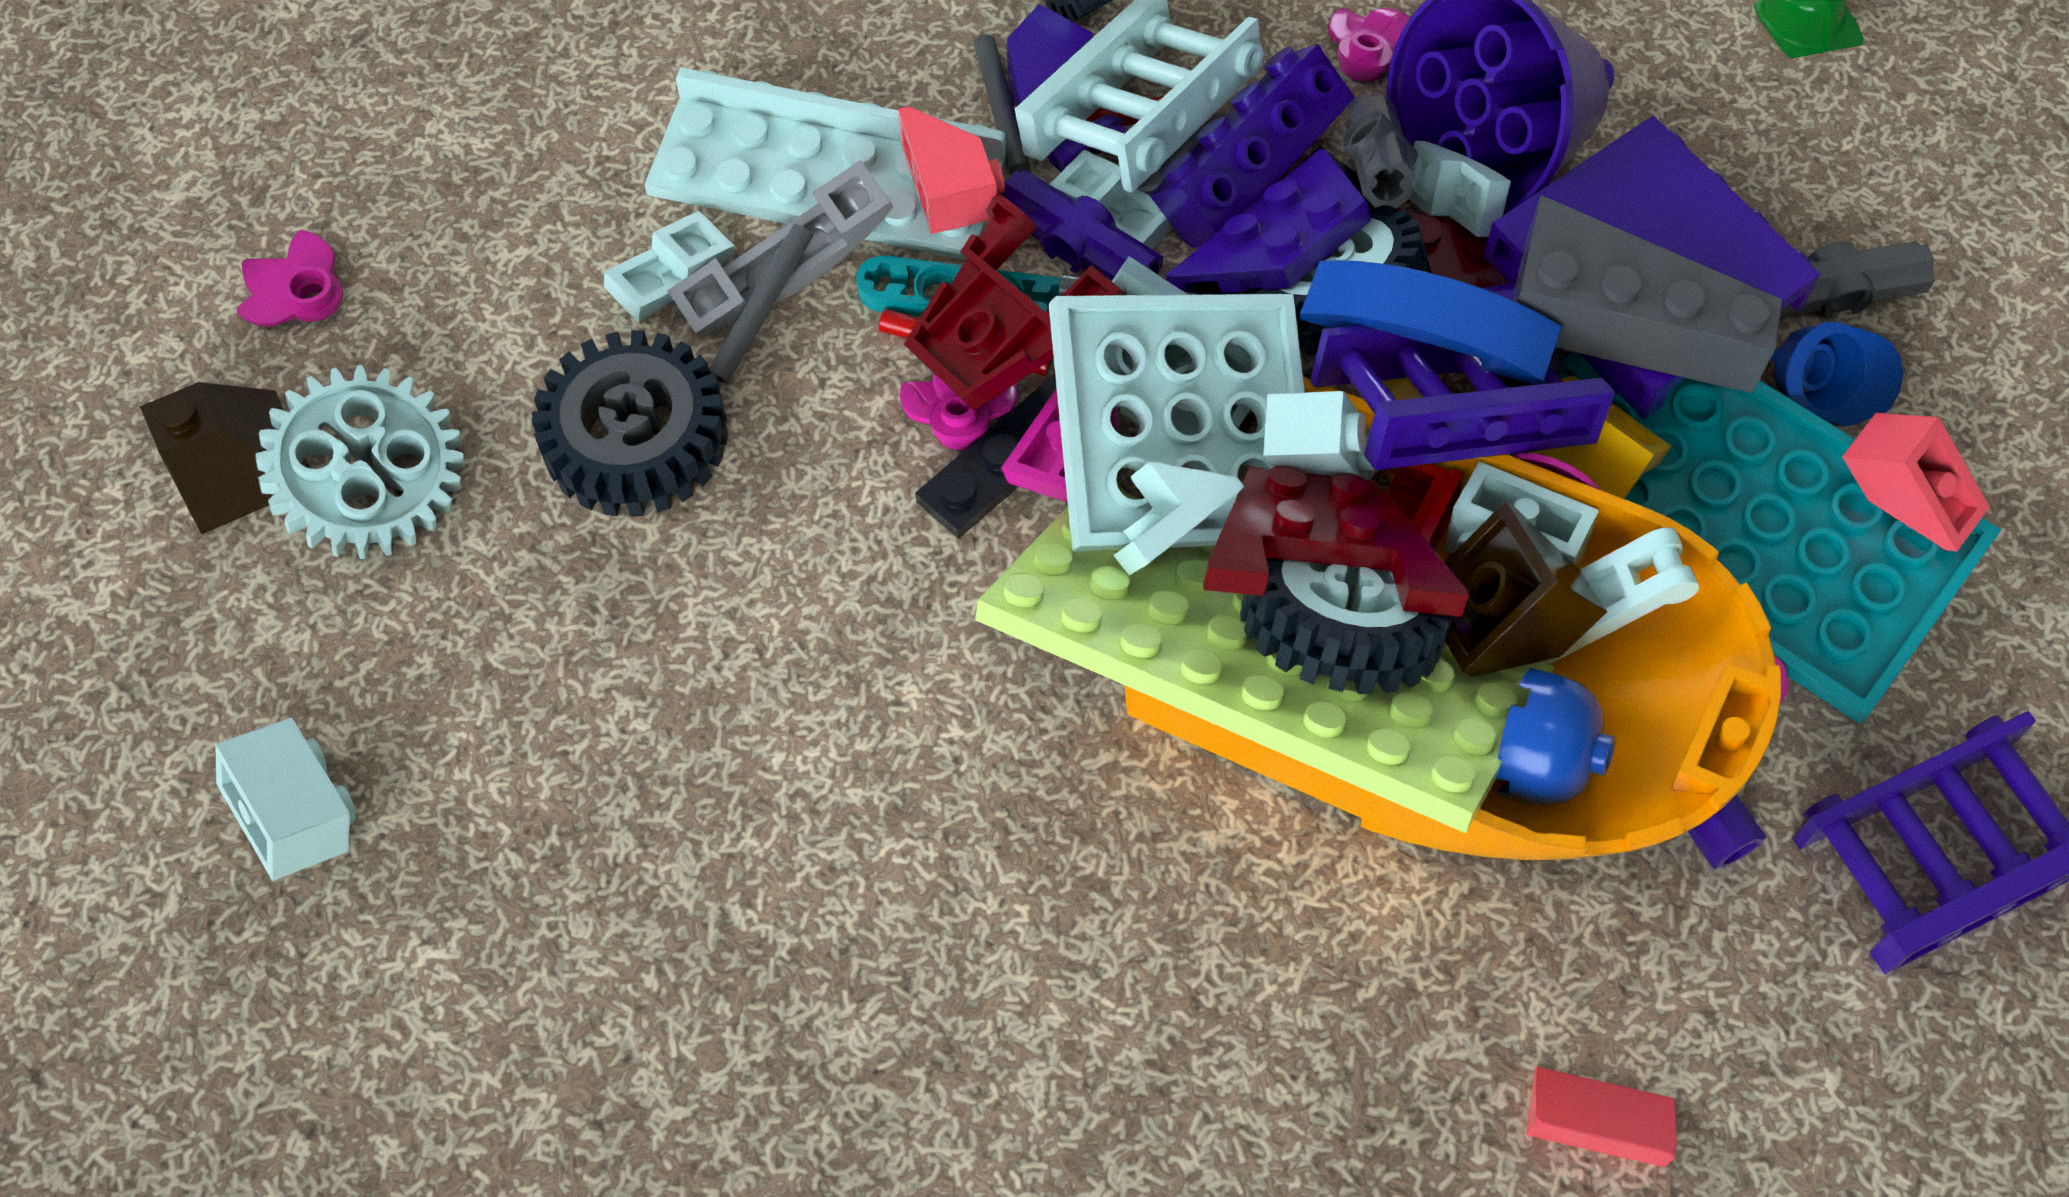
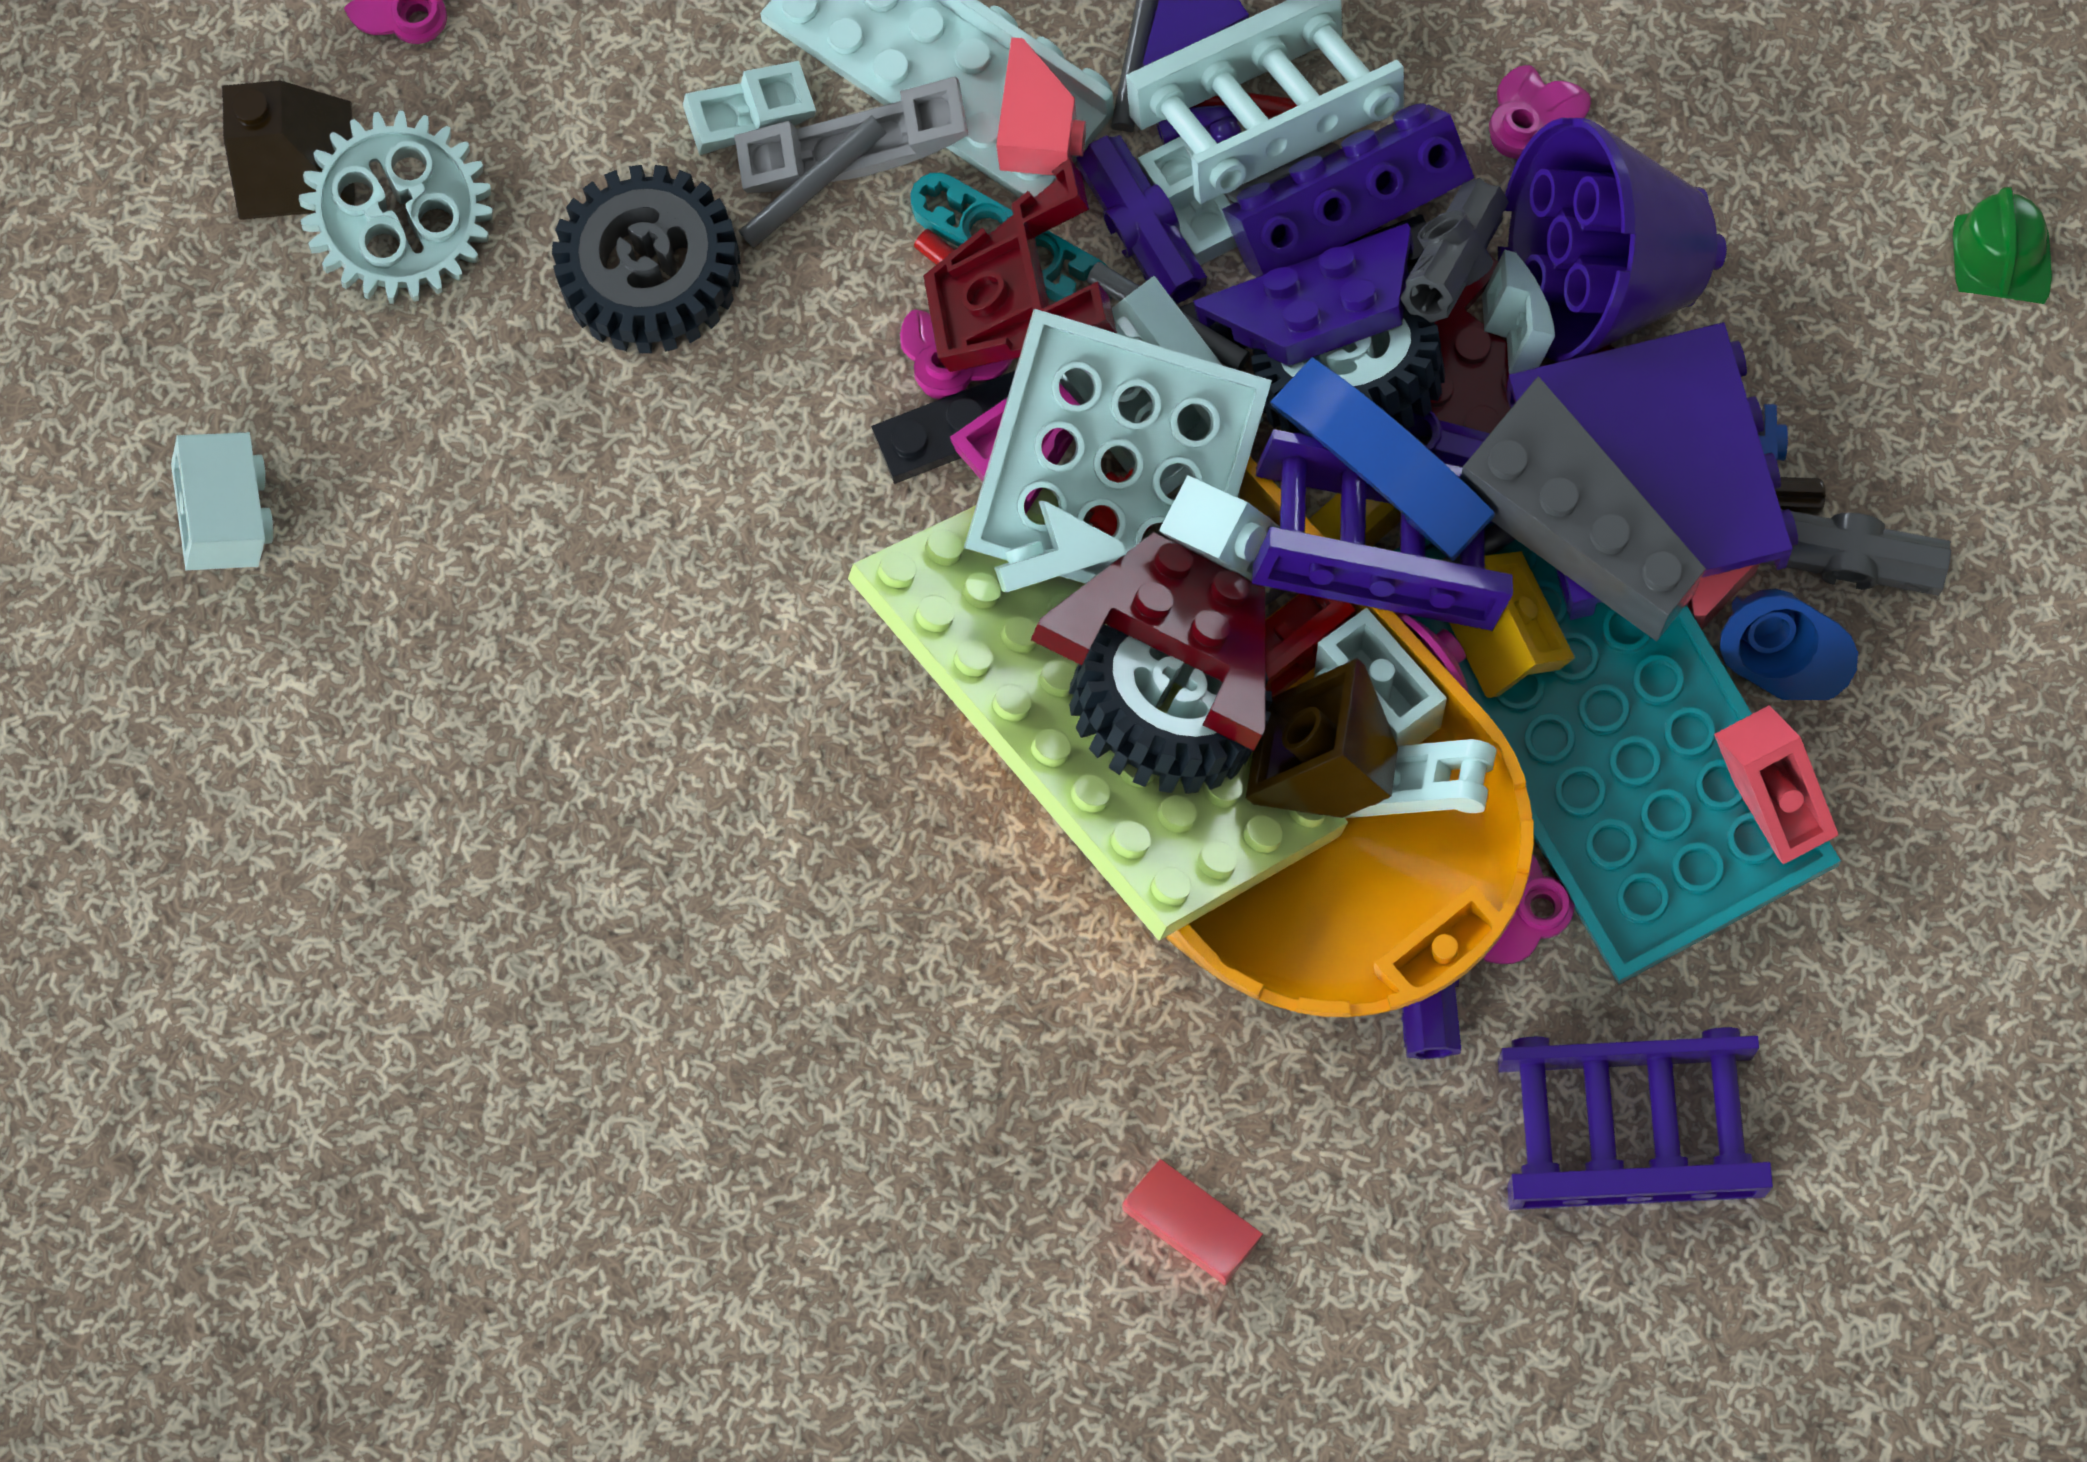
camera: 30 degrees right, 10 degrees up
blue cylinder [1496,668,1615,806] -> none

